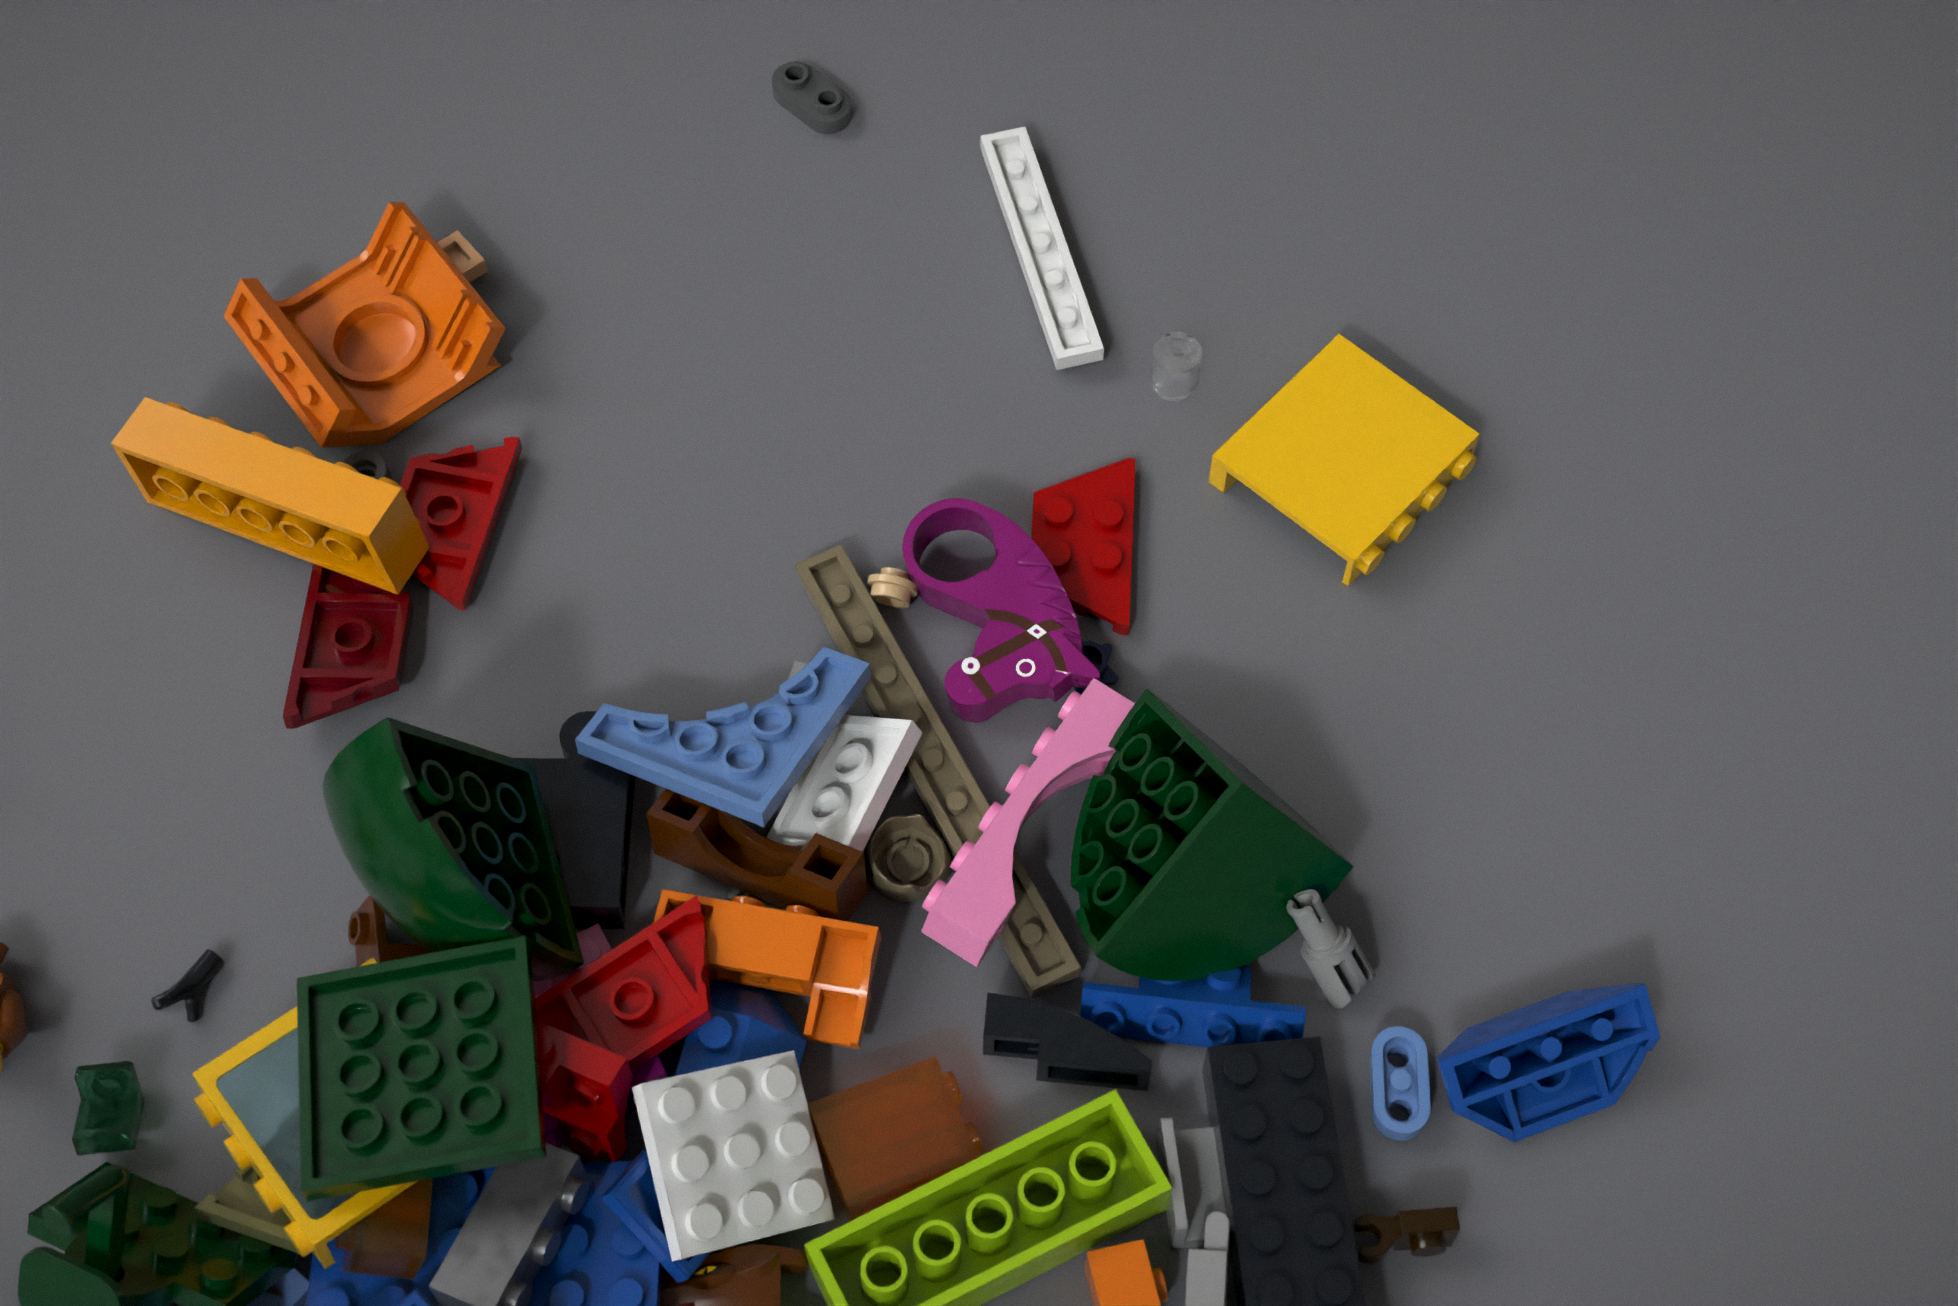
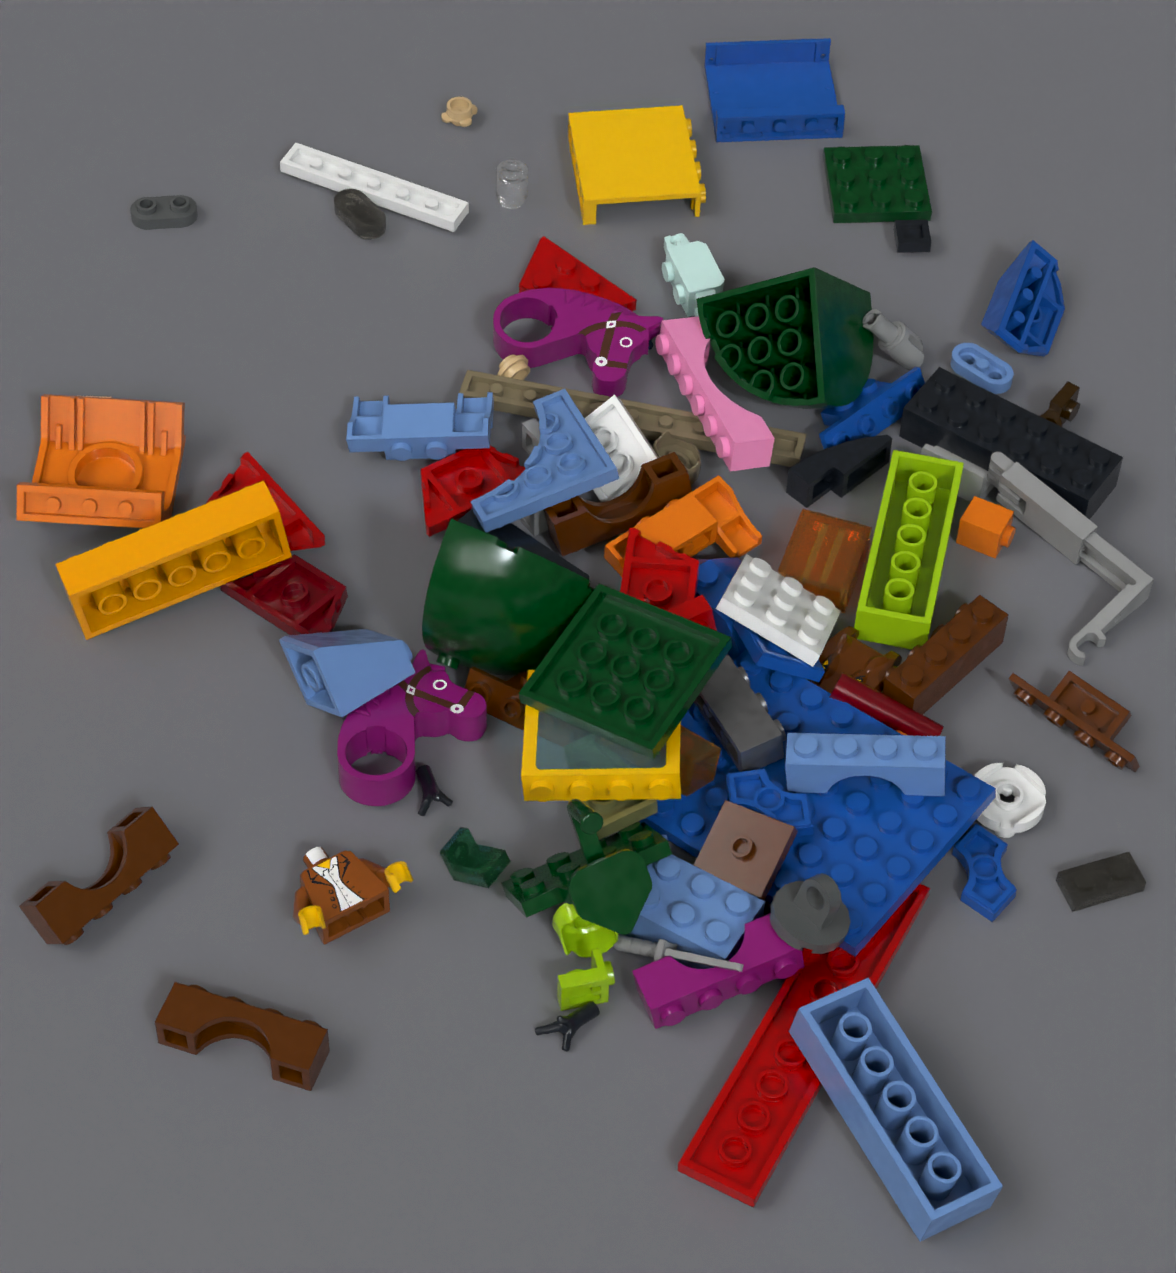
camera: 50 degrees left, 10 degrees down
none -> medium blue slope [279,629,416,717]
none -> clear smoke plate [334,189,386,240]
none -> magenta animal [337,649,487,806]
none -> medium blue bracket [346,392,494,461]
none -> red wing [420,446,525,537]
none -> tan plate [441,97,478,127]
none -> light aqua hinge [662,233,725,317]
none -> blue panel [704,38,845,142]
none -> dark green plate [823,145,932,223]
none -> black plate [894,220,932,253]

